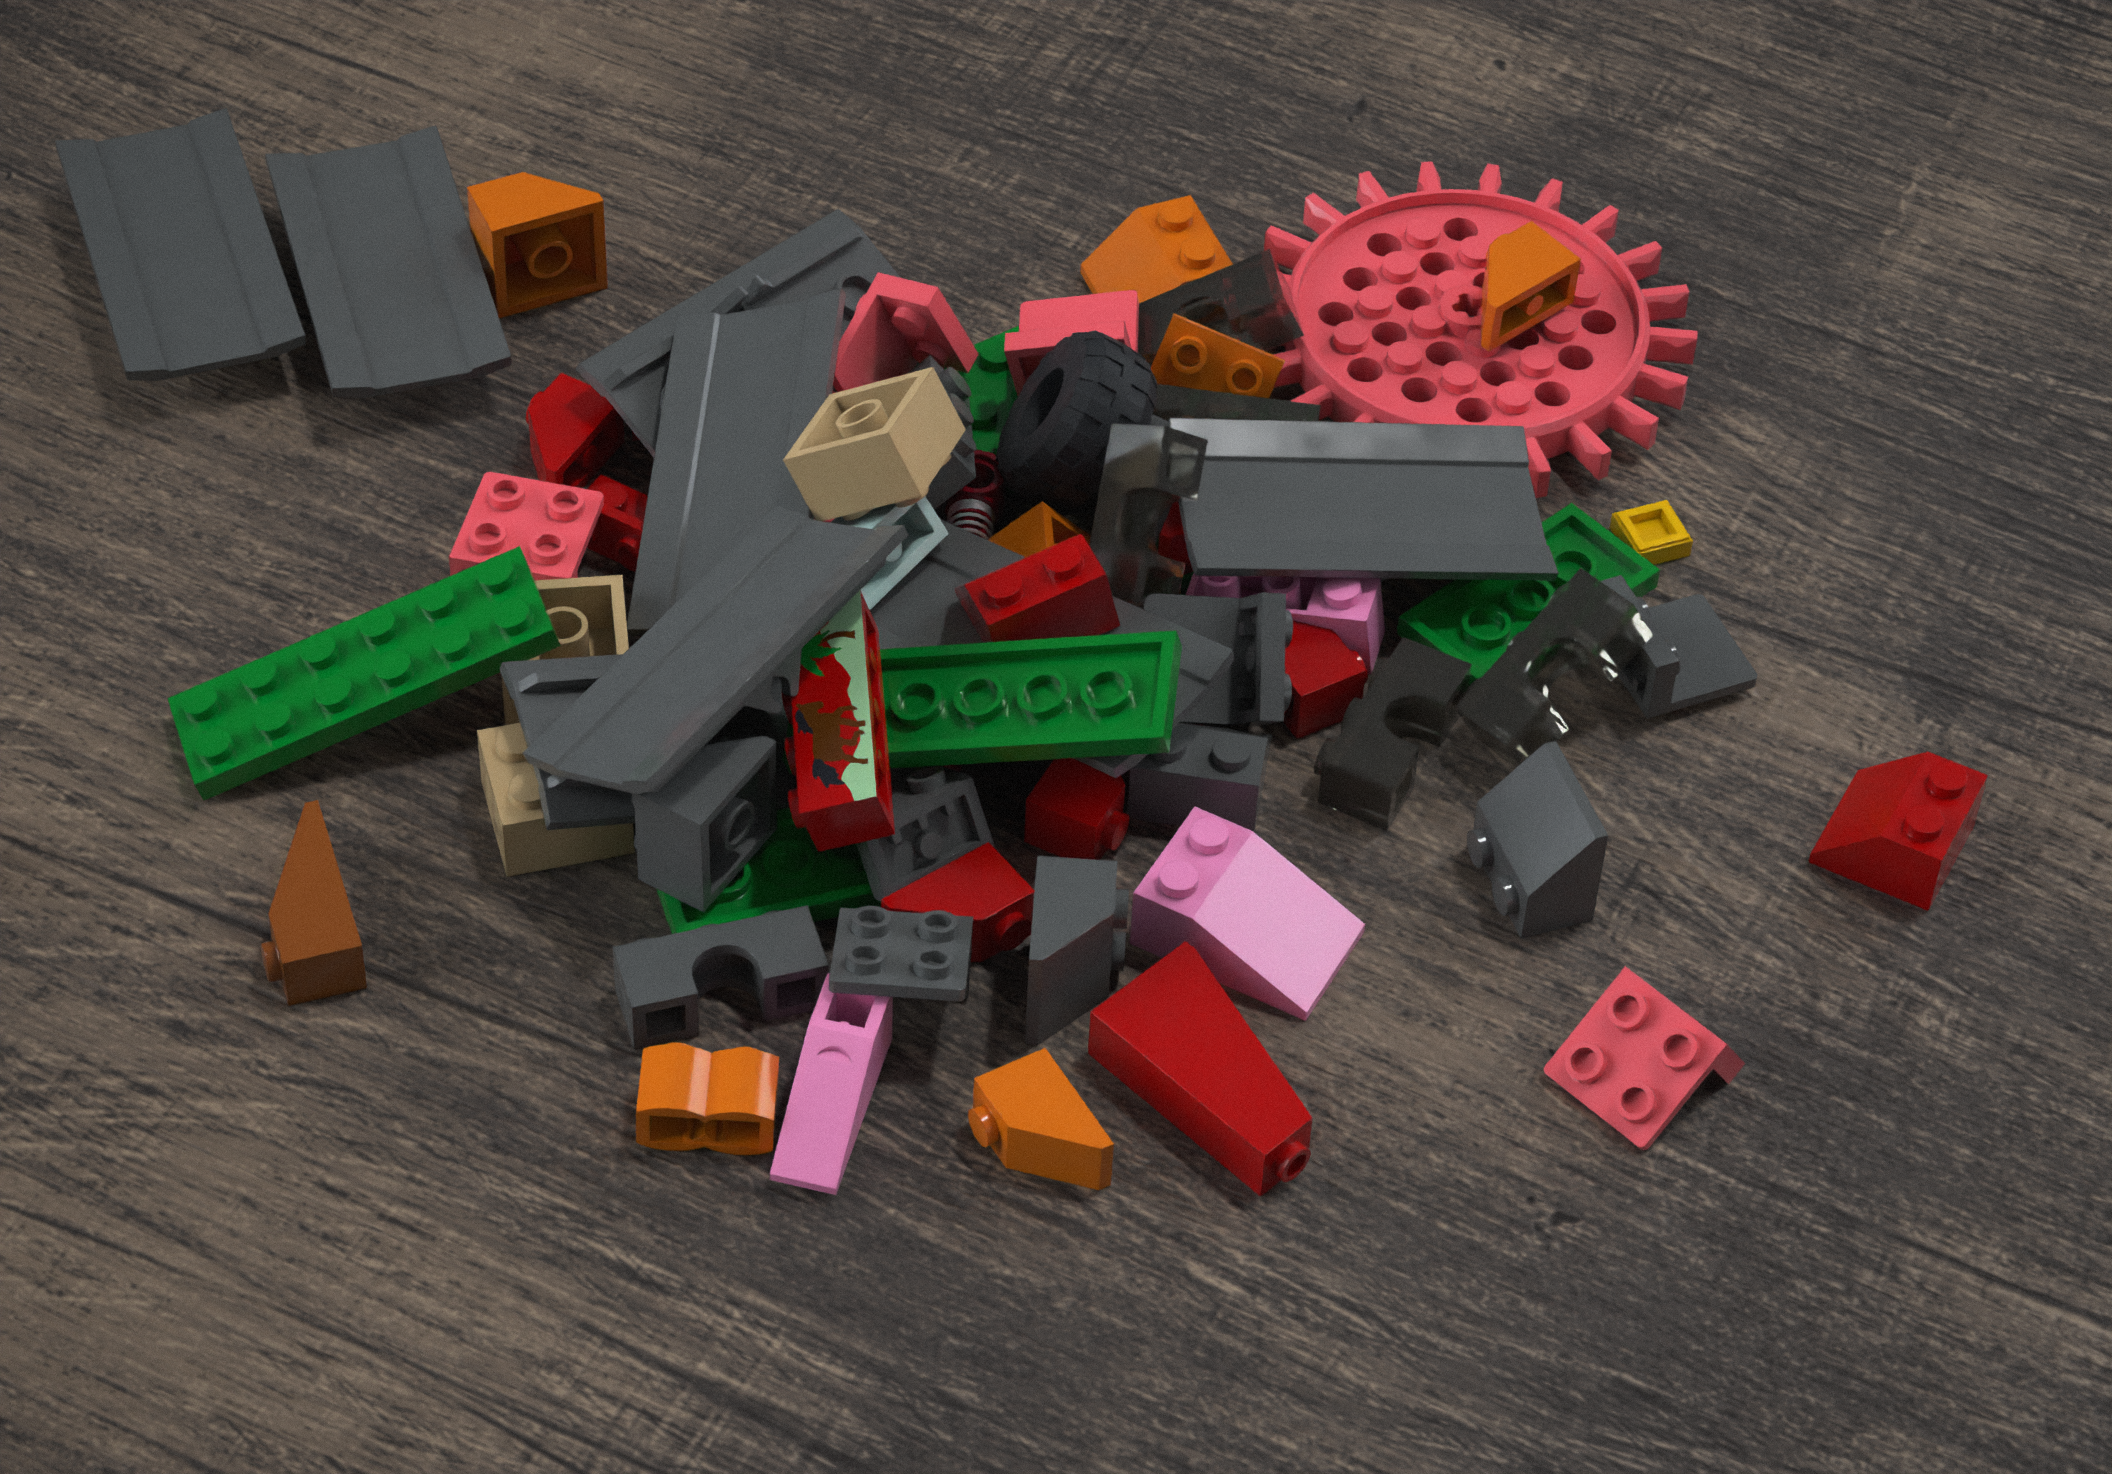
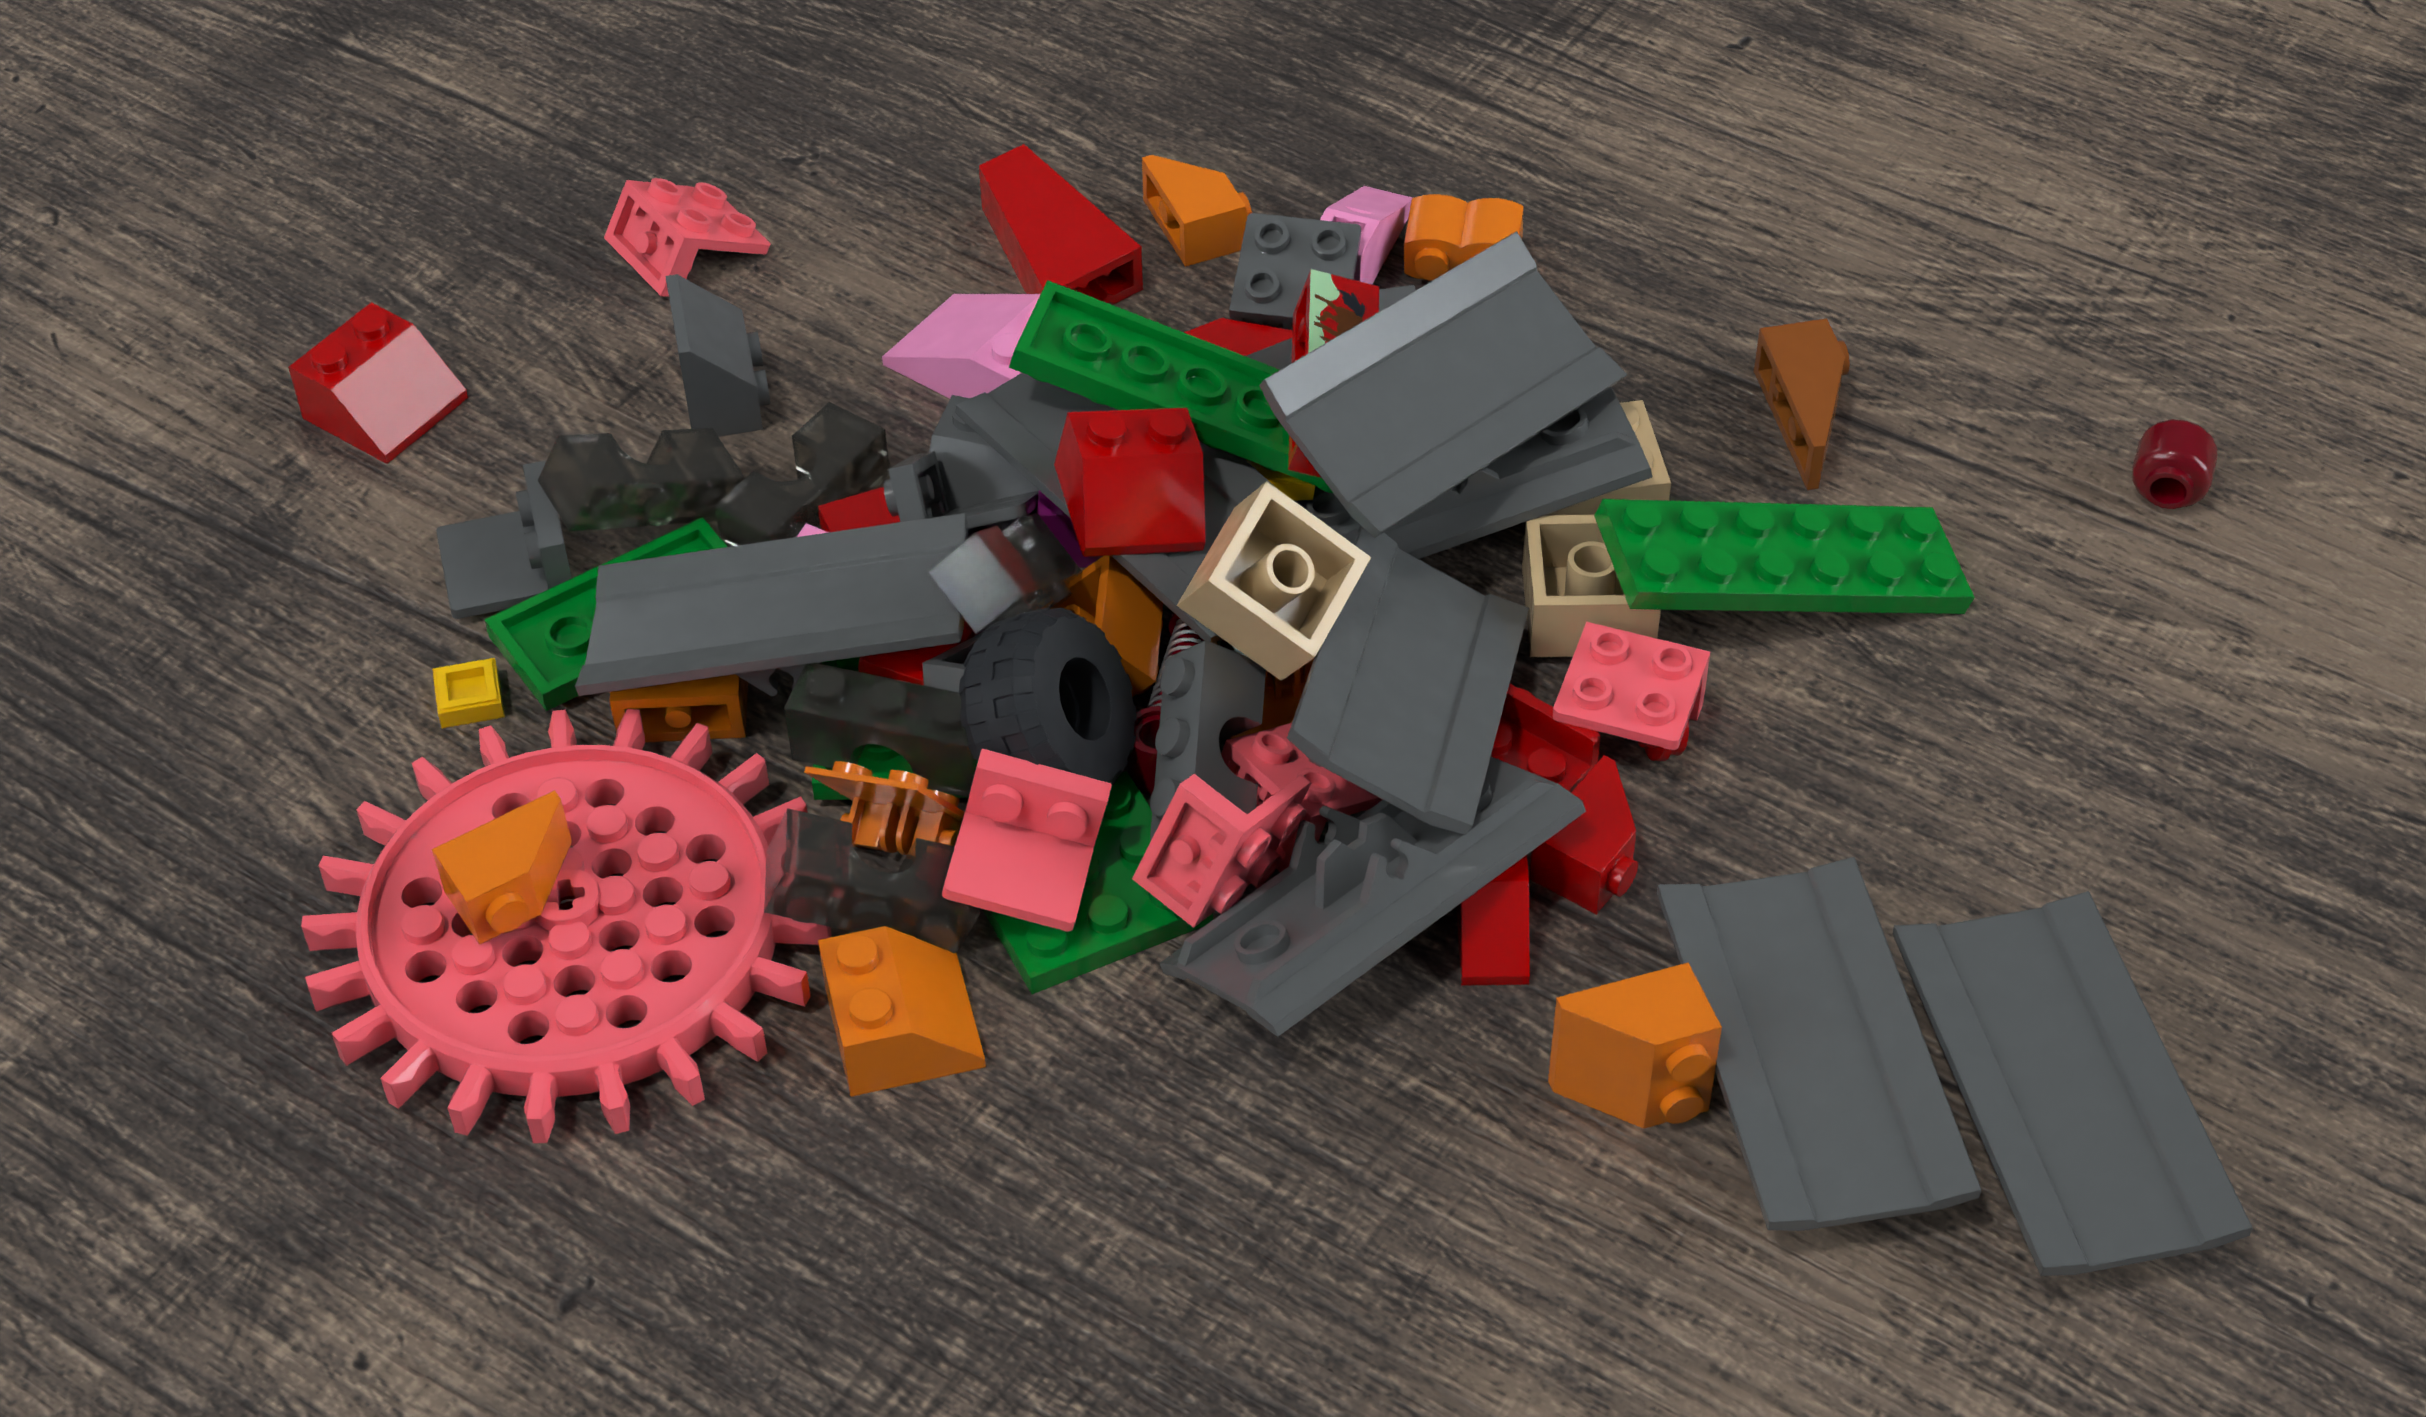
camera: 170 degrees left, 0 degrees up
dark grey slope [1025,856,1129,1045] -> none

